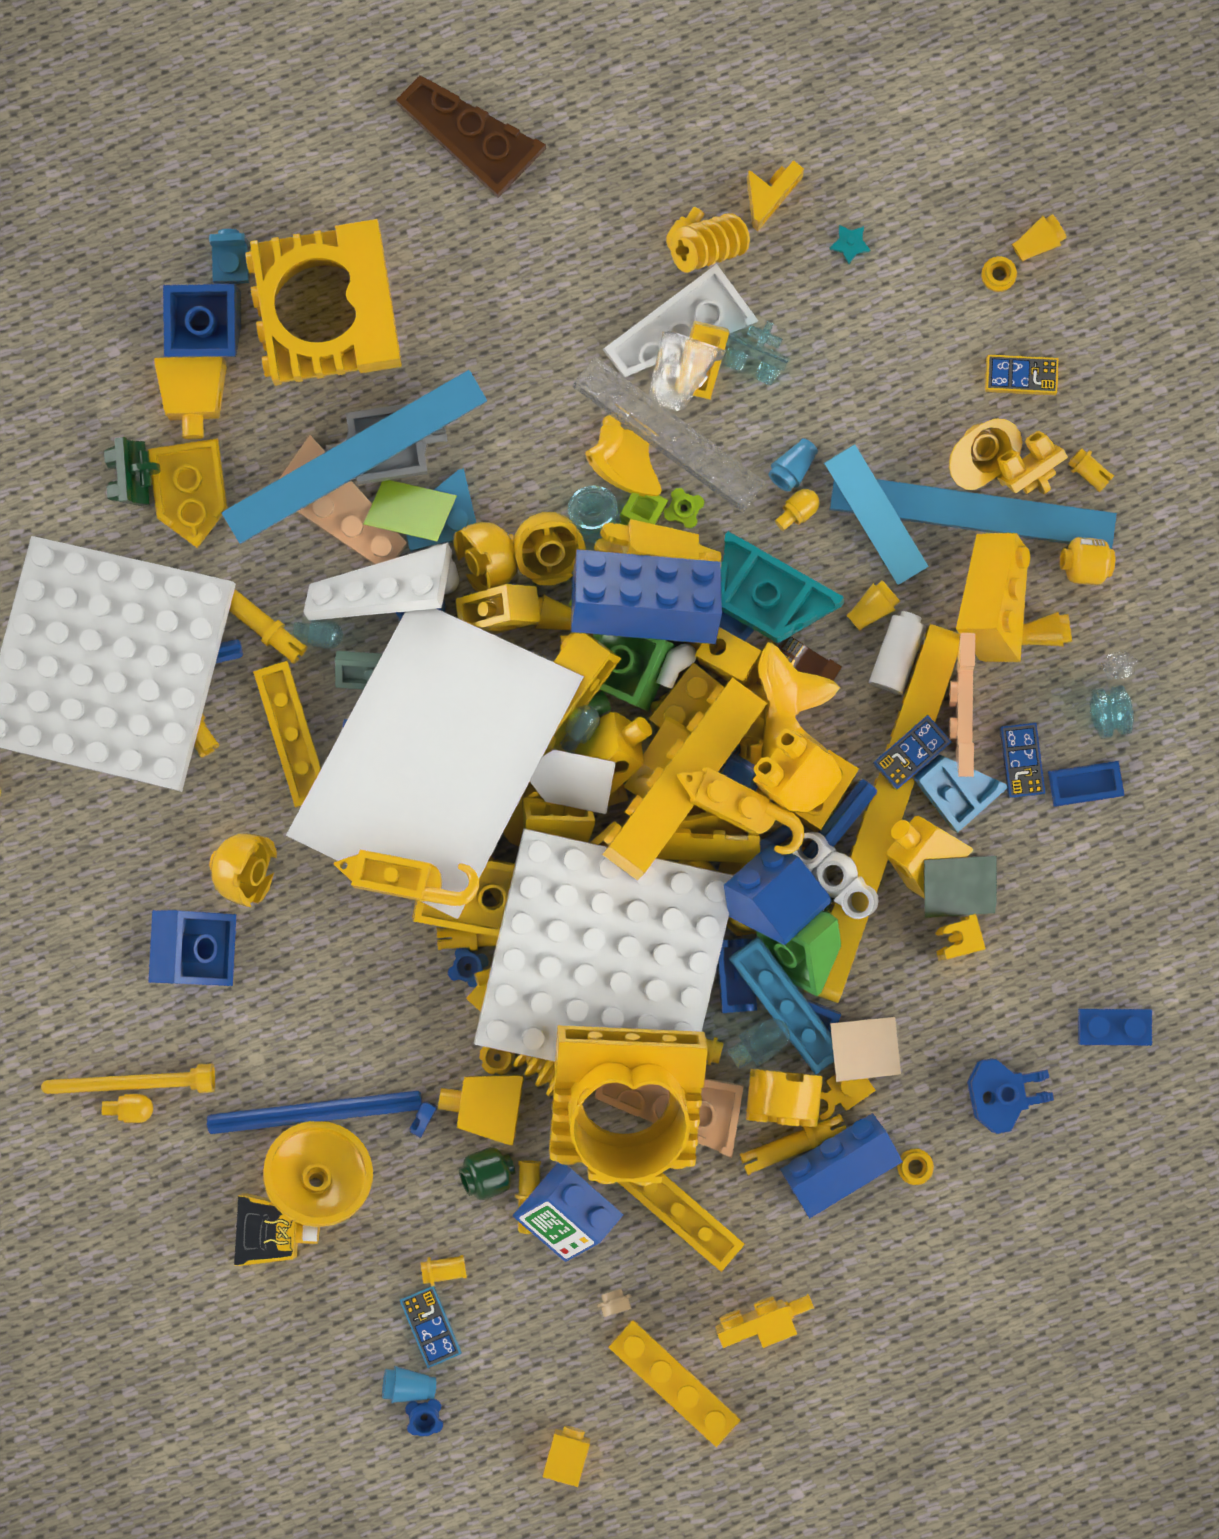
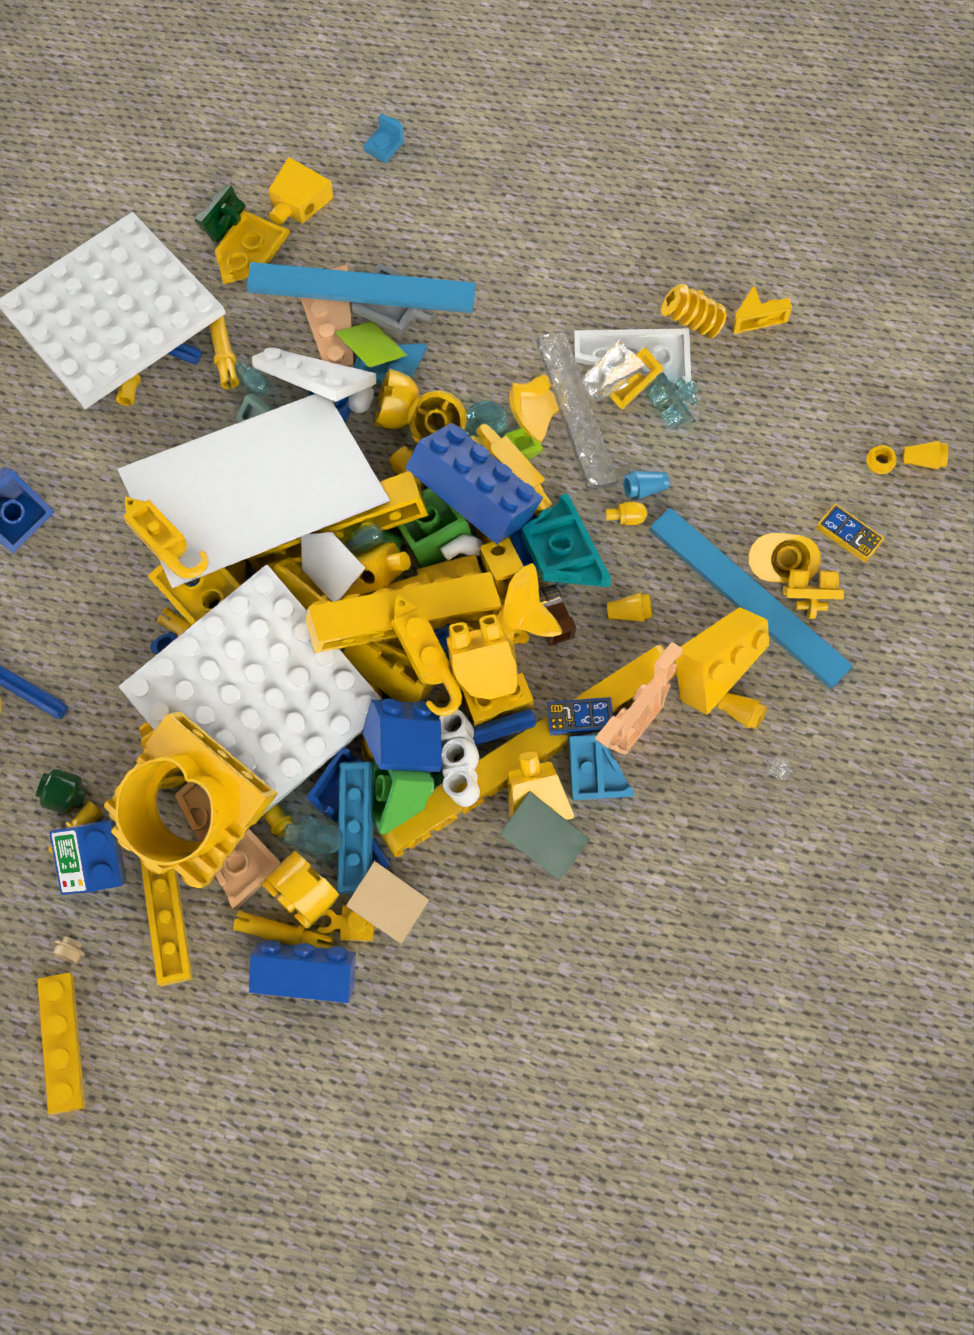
camera: 40 degrees right, 15 degrees down
blue slope [163,284,242,358] -> none
yellow cylinder [209,833,277,907] -> none
yellow hose [245,219,402,386] -> none
yellow plate [253,661,322,808] -> none
reddish brown wing [396,75,546,198] -> none
blue tile [409,1101,438,1138] -> none
yellow torso [438,1075,524,1145] -> none
yellow brick [456,584,541,635] -> none
yellow plate [479,1046,515,1075] -> none
lime plate [664,488,704,529] -> none
yellow plate [715,1294,814,1348] -> none
medium azure tile [824,444,929,585] -> none
teal piece [830,225,871,264] -> none
white brick [869,611,926,695] -> none
yellow plate [897,1148,934,1185] -> none
yellow hinge [935,914,986,961] -> none
blue hinge [967,1058,1054,1134] -> none
tile [999,723,1045,798] -> none
blue tile [1048,761,1125,807] -> none
yellow head [1059,537,1116,585] -> none
yellow pin [1067,448,1114,492] -> none
blue plate [1078,1009,1152,1046] -> none
clear light blue wheel [1090,685,1134,739] -> none

